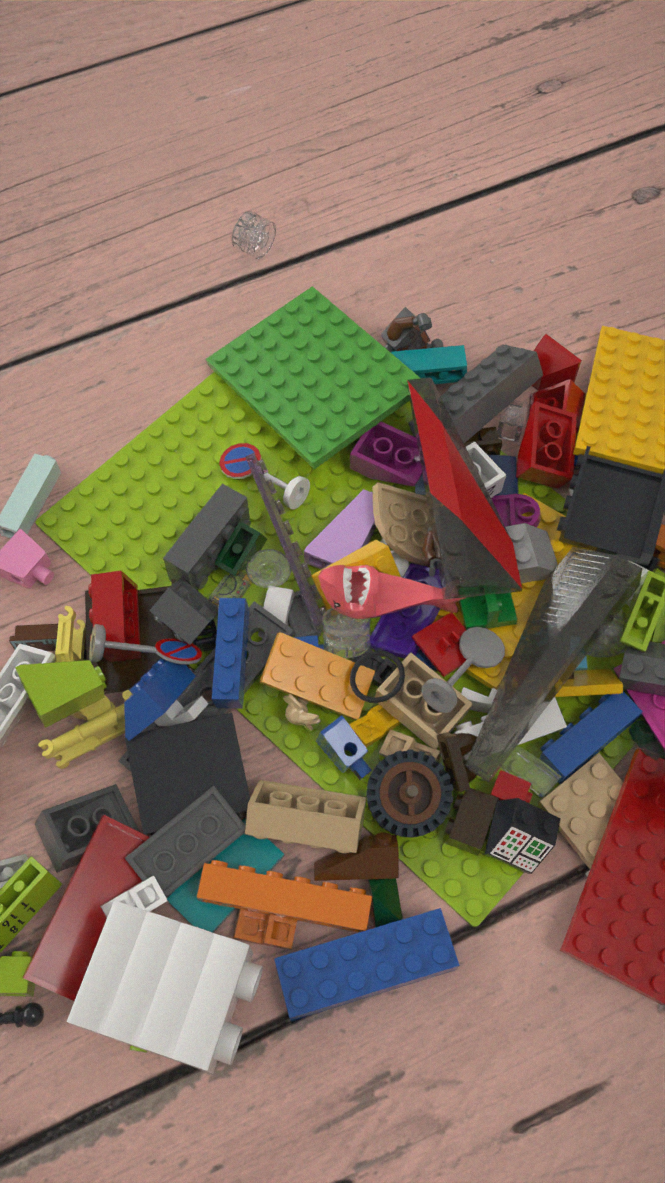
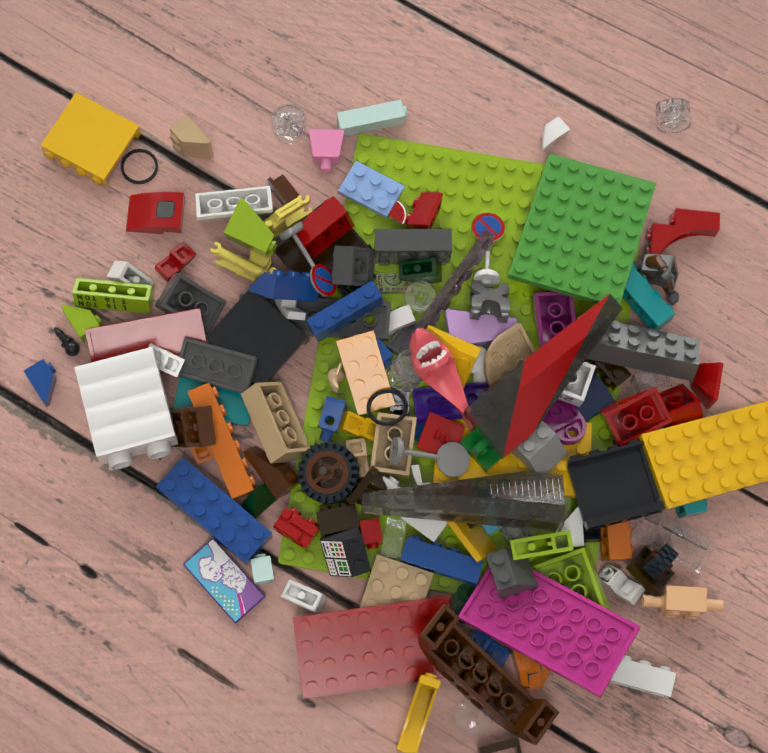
camera: 50 degrees right, 10 degrees up
none -> blue slope [24,359,57,407]
none -> red slope [154,241,196,282]
none -> reddish brown slope [169,405,216,448]
none -> tile [183,538,265,624]
none -> light aqua brick [250,554,275,585]
none -> red brick [273,507,319,551]
none -> white slope [280,579,327,614]
none -> light blue plate [338,161,405,219]
none -> red tile [388,201,406,226]
none -> red slope [404,192,443,229]
none -> dark grey piece [469,280,510,323]
none -> white slope [541,116,570,151]
none -> red arch [644,208,720,256]

